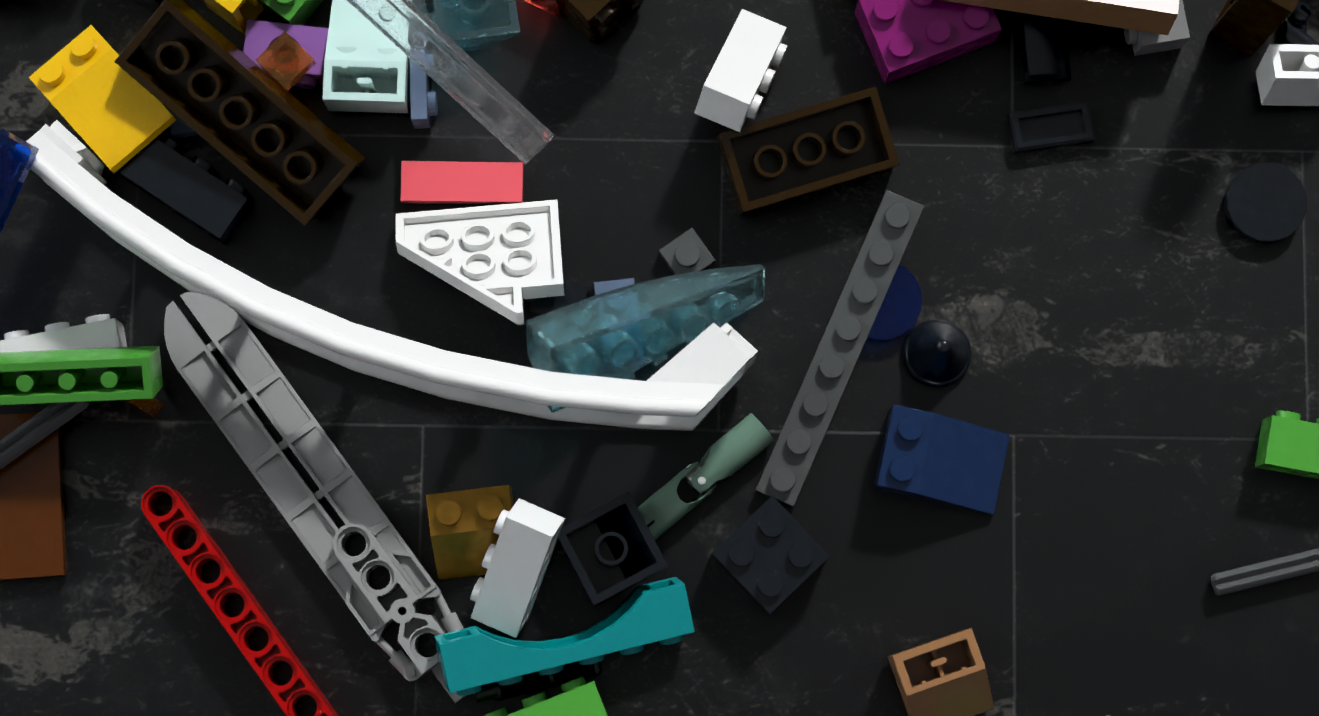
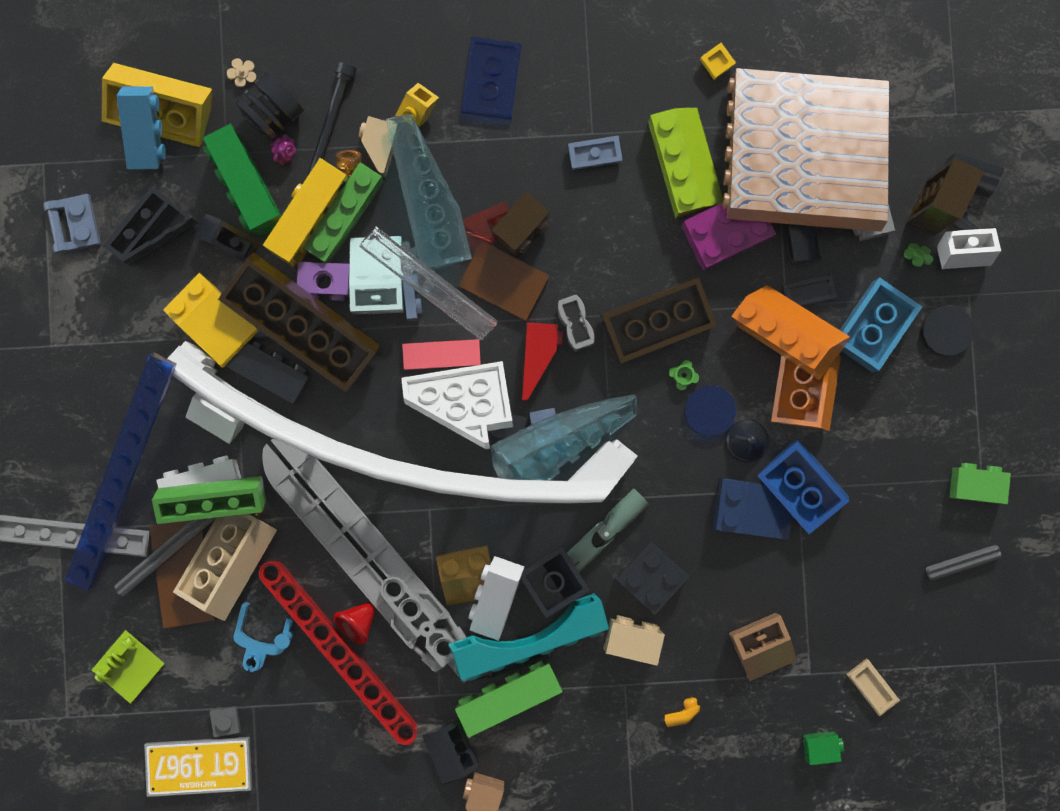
camera: 10 degrees left, 5 degrees up
clear orange plate [256,31,316,91] -> none
dark grey plate [659,228,715,286] -> none
white brick [694,9,788,132] -> none
dark grey plate [756,190,924,507] -> none
none -> tan slope [173,514,277,621]
none -> white brick [186,393,244,444]
none -> dark azure piece [233,602,294,672]
none -> red hat [333,602,376,645]
none -> reddish brown tile [458,241,549,321]
none -> red slope [522,323,563,401]
none -> light grey brick [558,295,594,352]
none -> tan brick [603,615,665,666]
none -> bright green plate [669,360,699,390]
none -> orange slope [731,285,851,380]
none -> blue slope [757,438,849,534]
none -> orange slope [771,355,841,431]
none -> dark azure brick [840,277,922,373]
none -> bright green plant [904,243,933,267]

